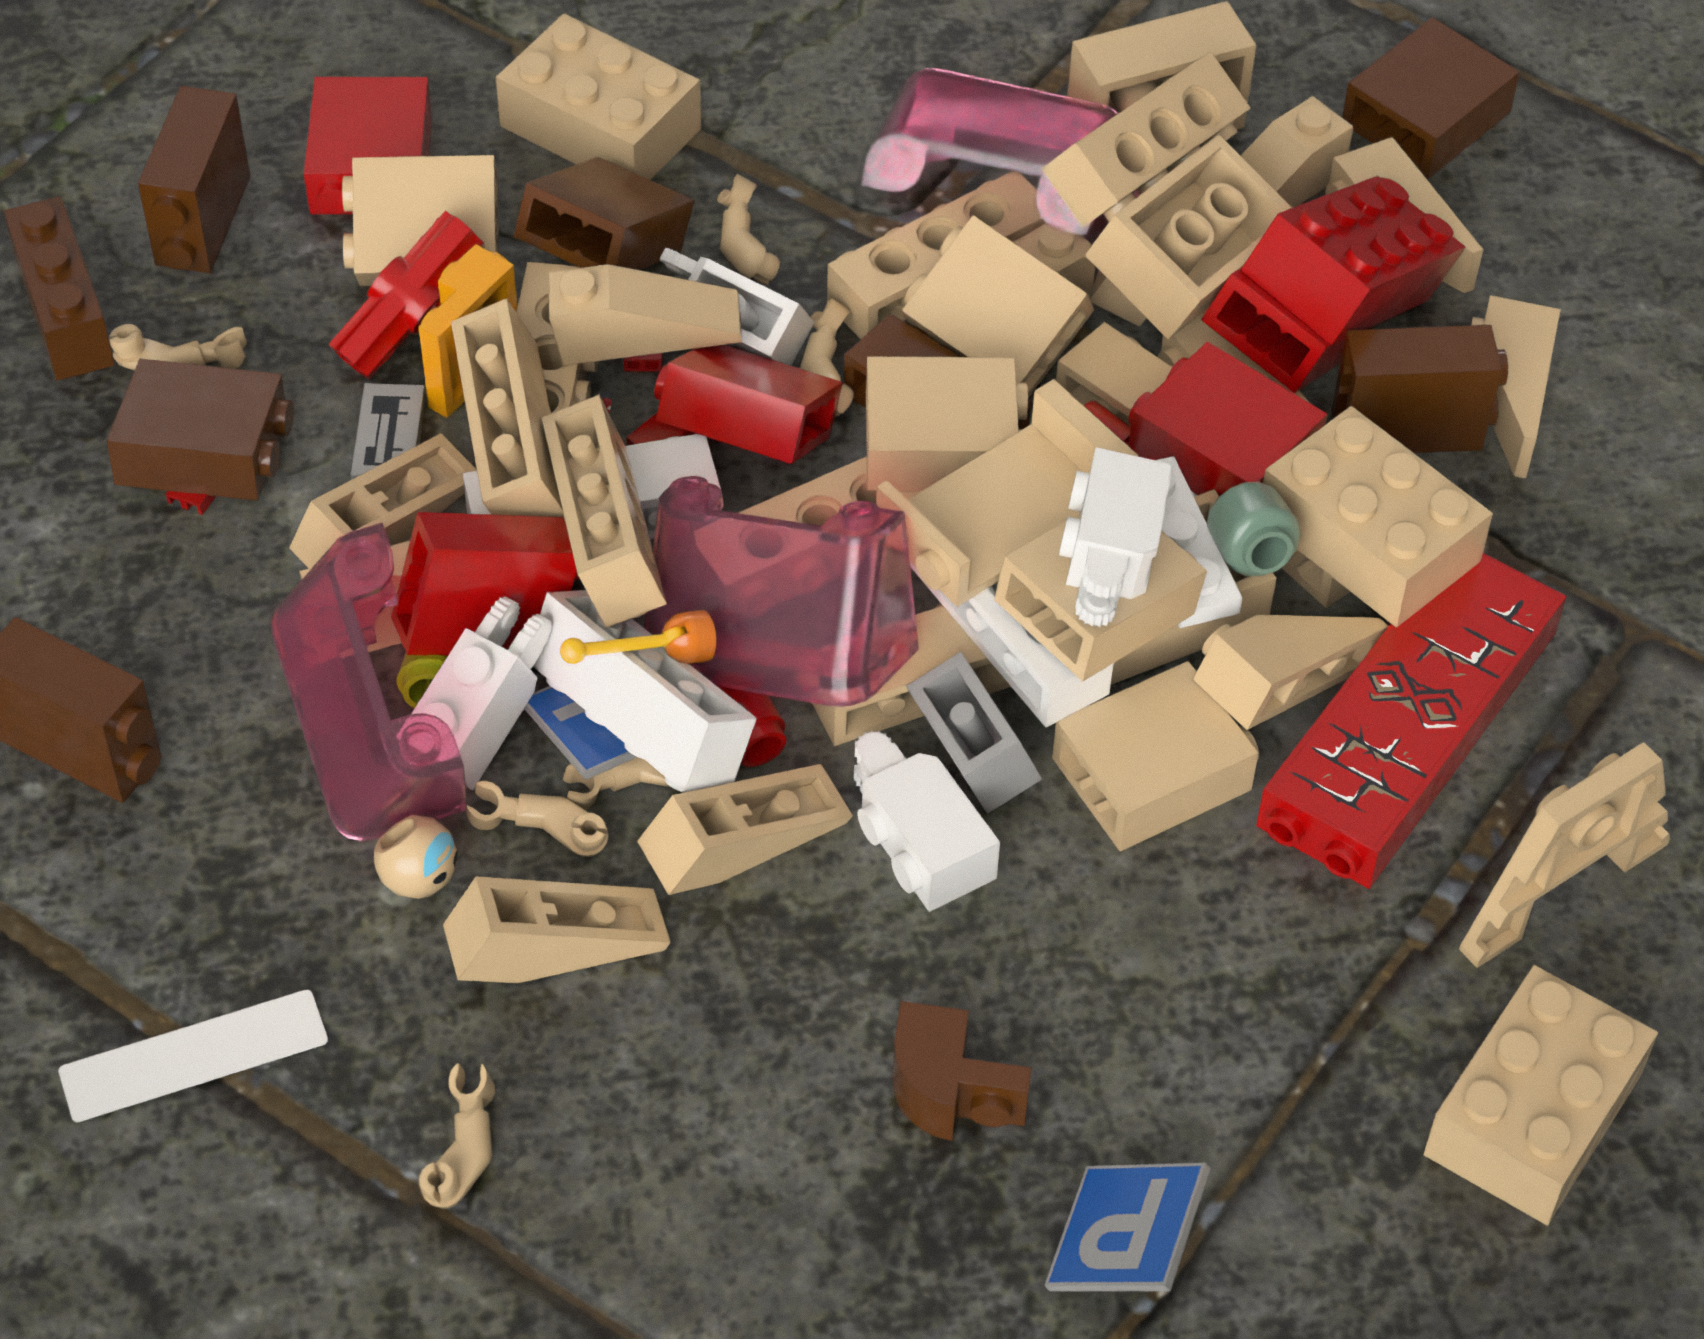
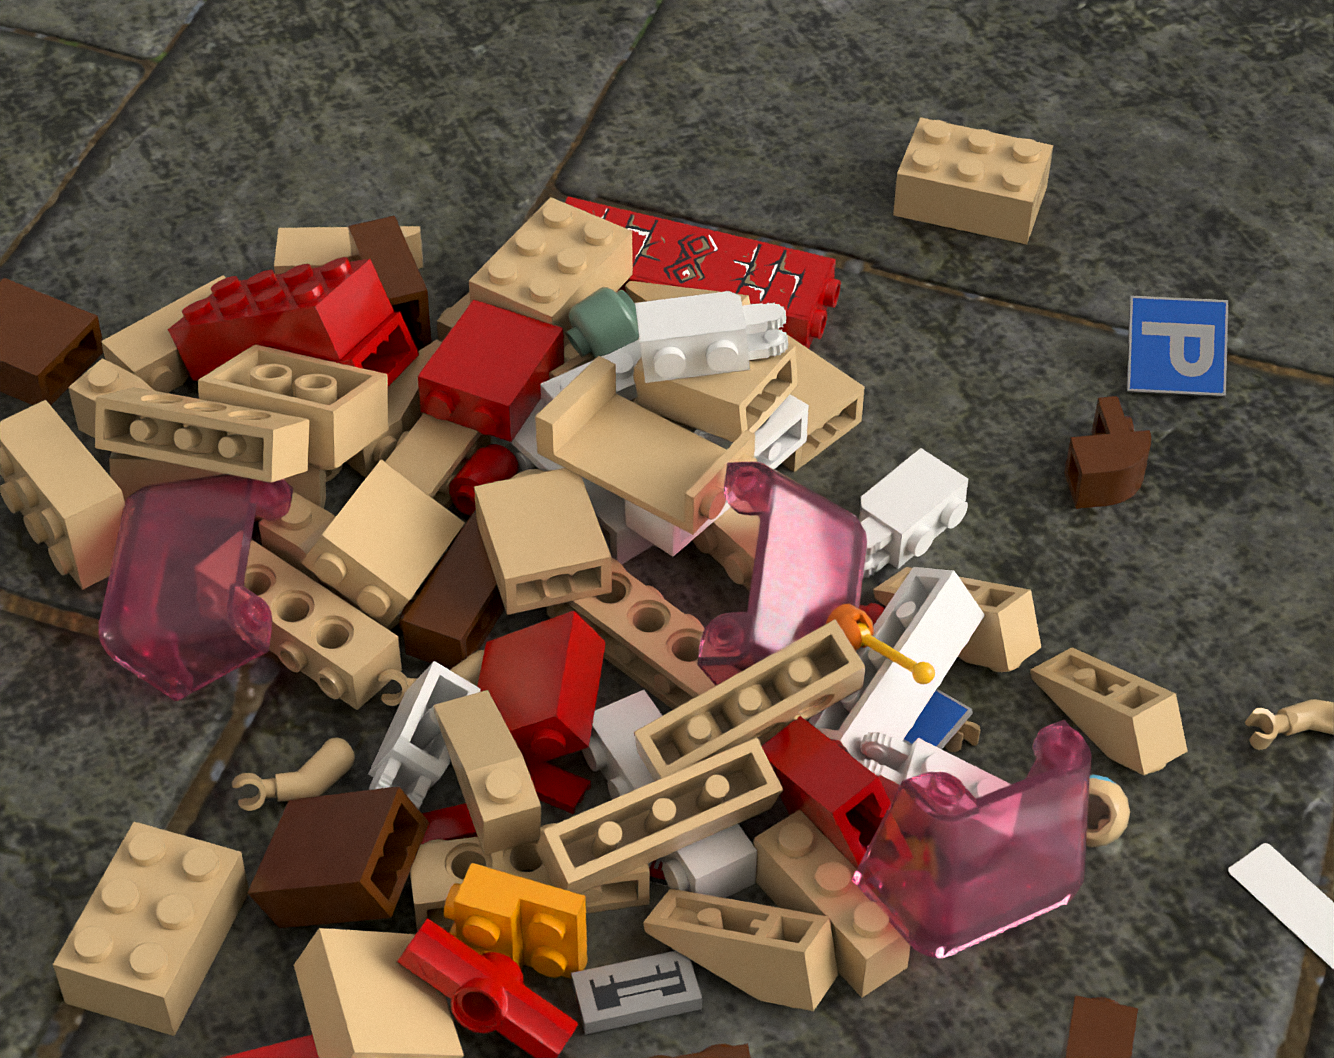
camera: 105 degrees left, 5 degrees down
tan arm [466,781,609,857] -> none
light grey brick [906,652,1042,814] -> none
tan wing [1459,742,1670,968] -> none

